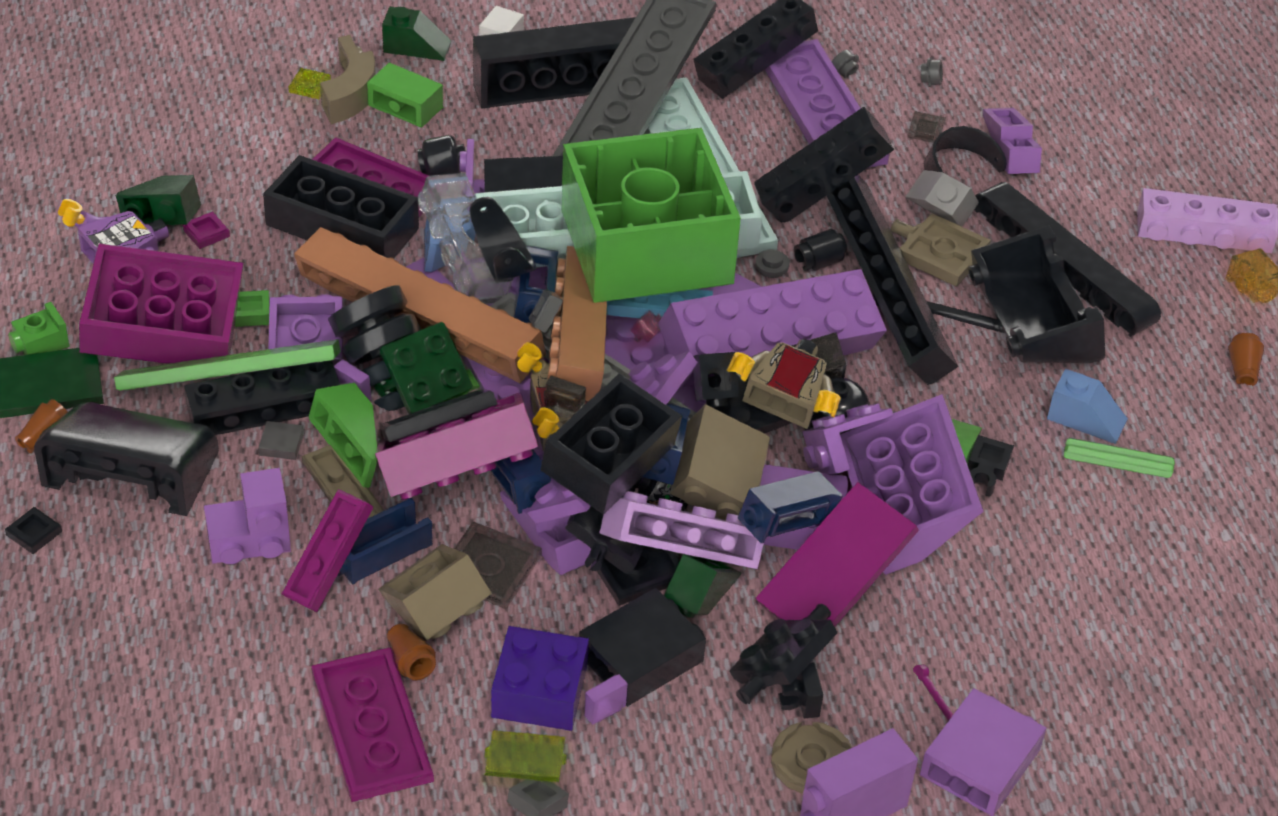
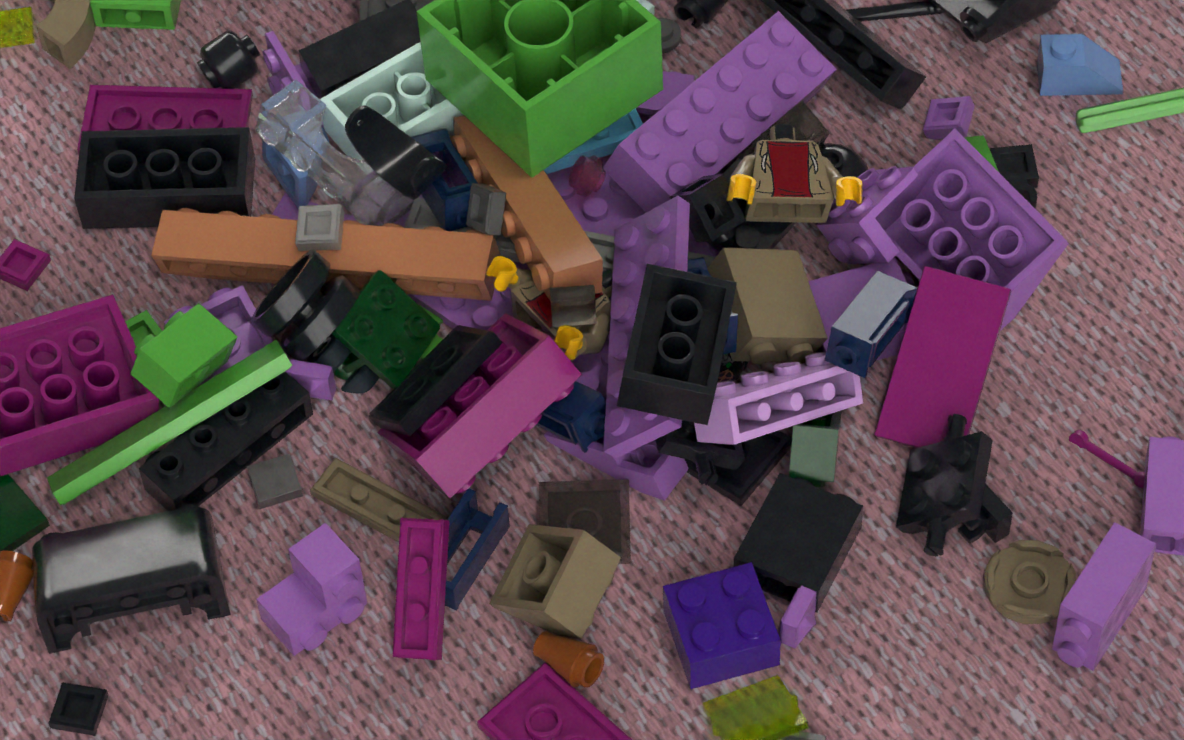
camera: 20 degrees left, 10 degrees up
bright green slope [309,383,378,488] -> none
none -> bright green brick [131,303,238,408]
none -> light grey tile [295,204,344,251]
none -> medium lavender tile [923,96,975,139]

